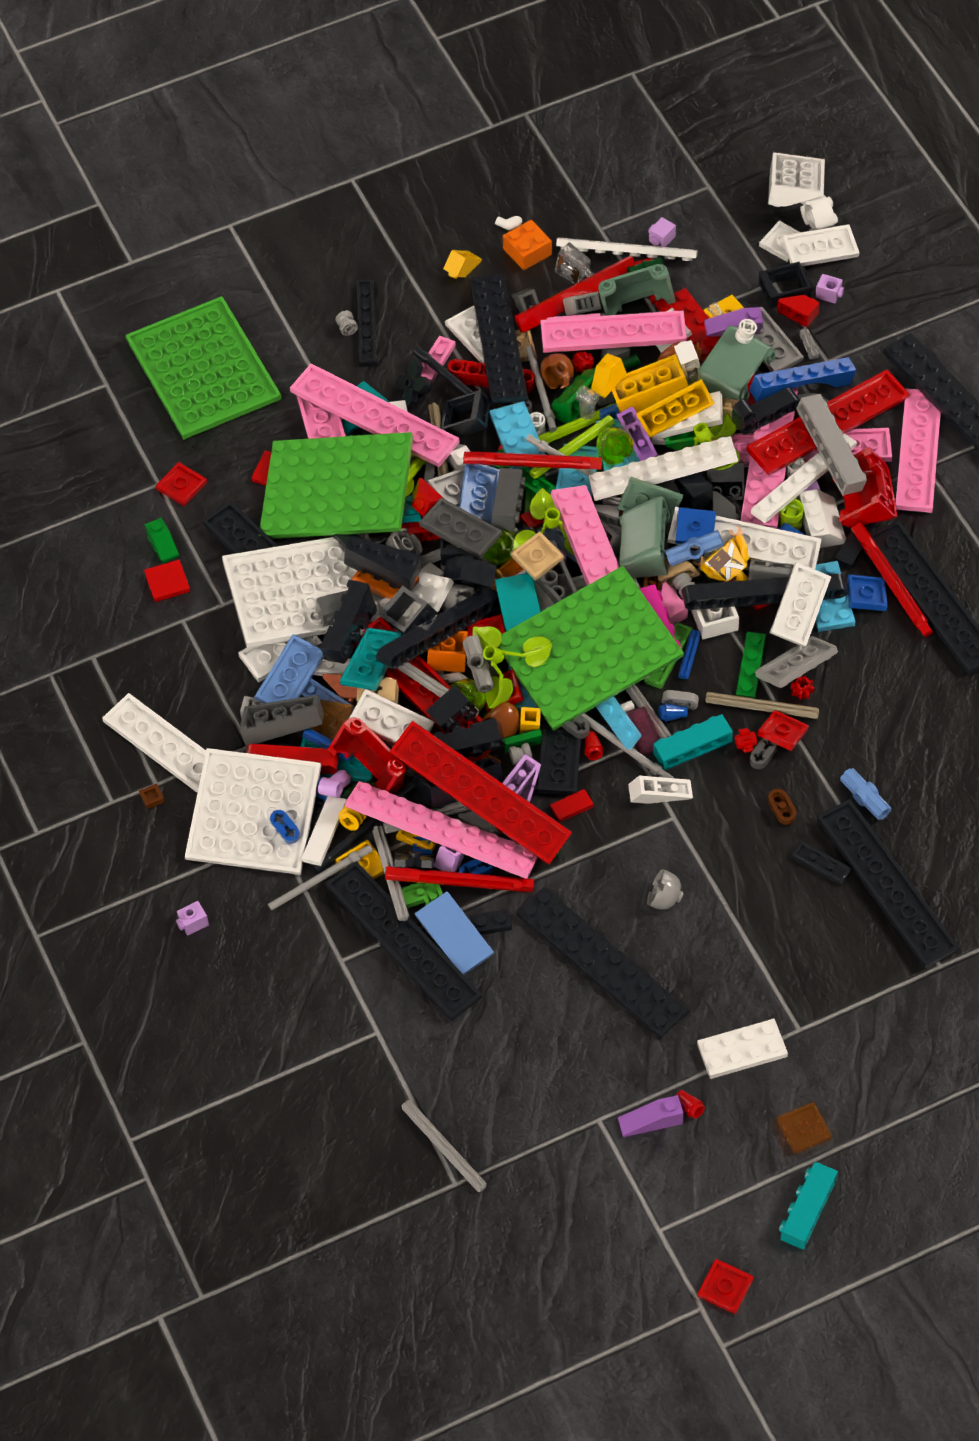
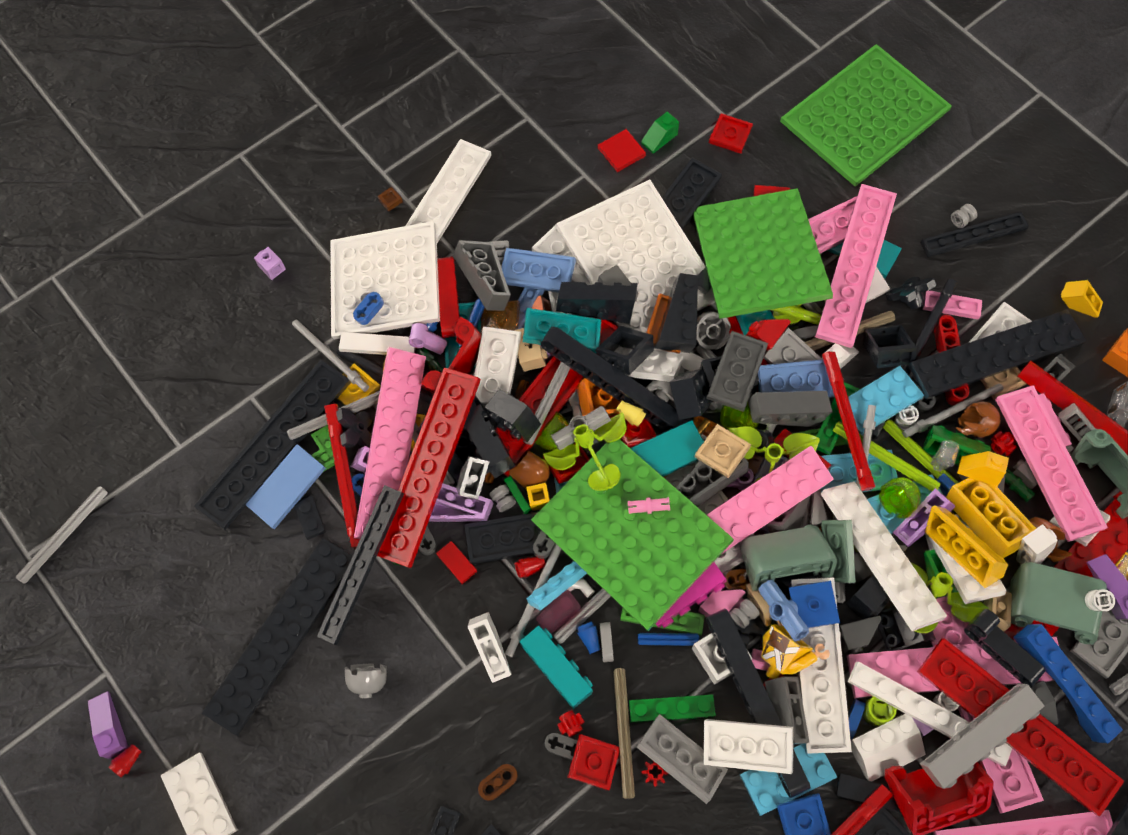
camera: 75 degrees right, 10 degrees up
none -> black plate [317,485,404,645]
none -> slope [456,456,489,500]
none -> light yellow cone [616,400,646,427]
none -> bright pink pin [628,497,670,514]

